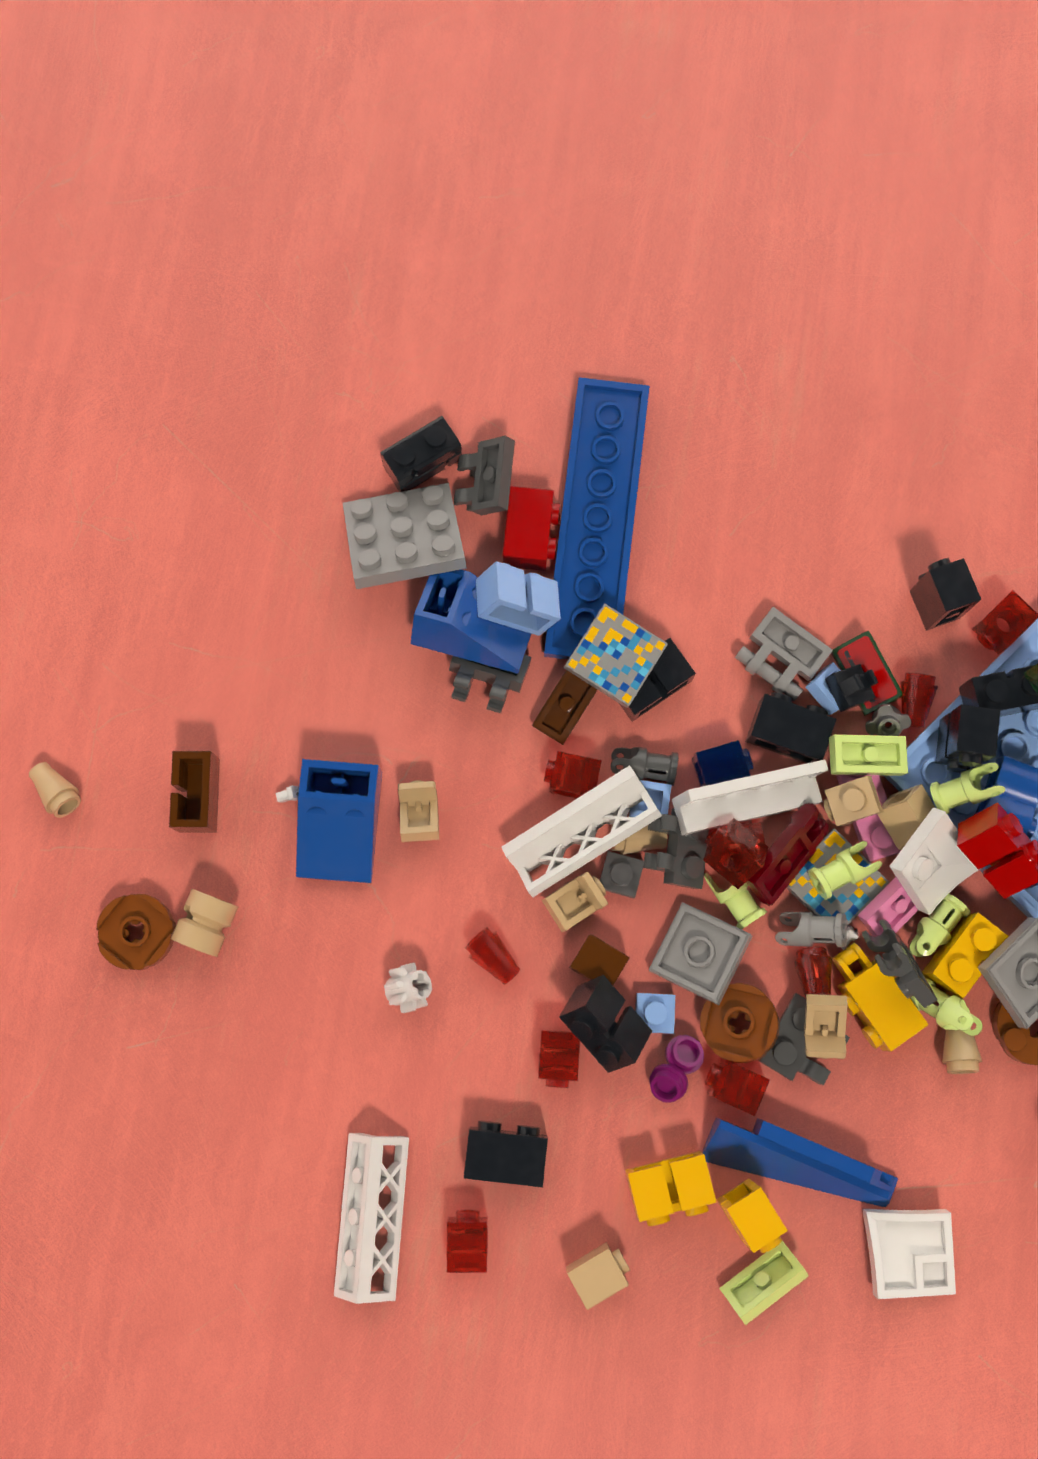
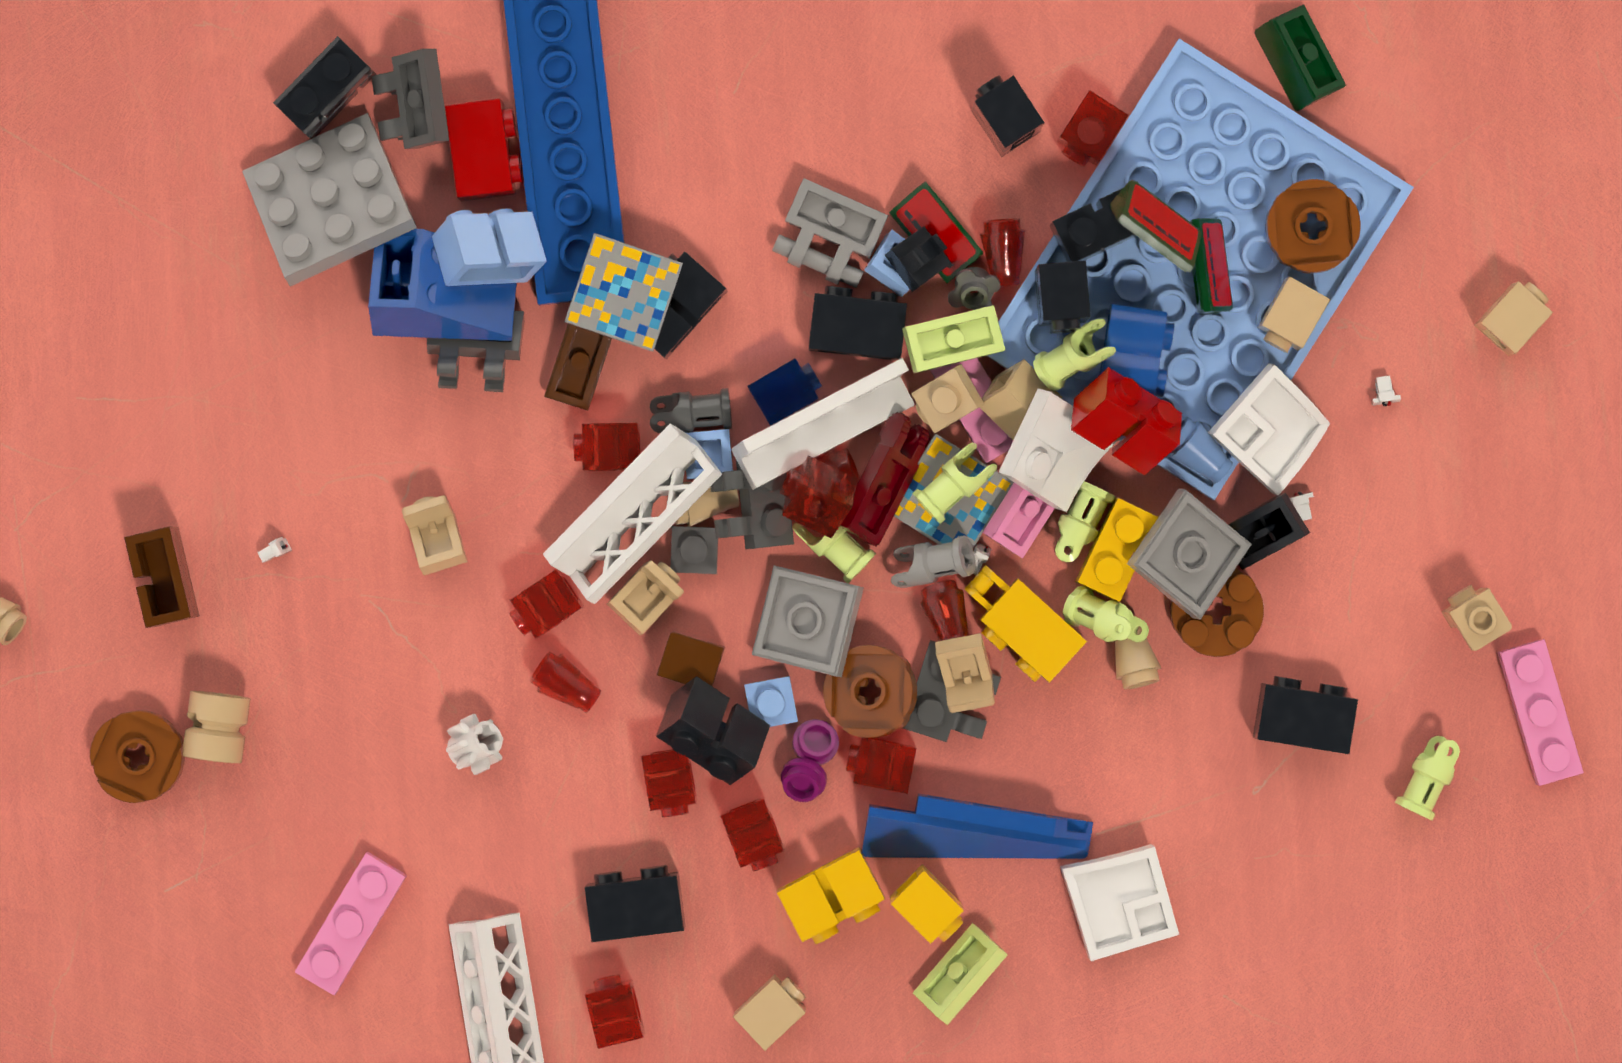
camera: 10 degrees left, 10 degrees up
blue slope [296,759,383,883] -> none
dark grey plate [862,919,938,1008] -> none
none -> bright pink plate [295,852,407,995]
none -> clear red brick [509,569,584,639]
none -> clear red brick [721,797,784,872]

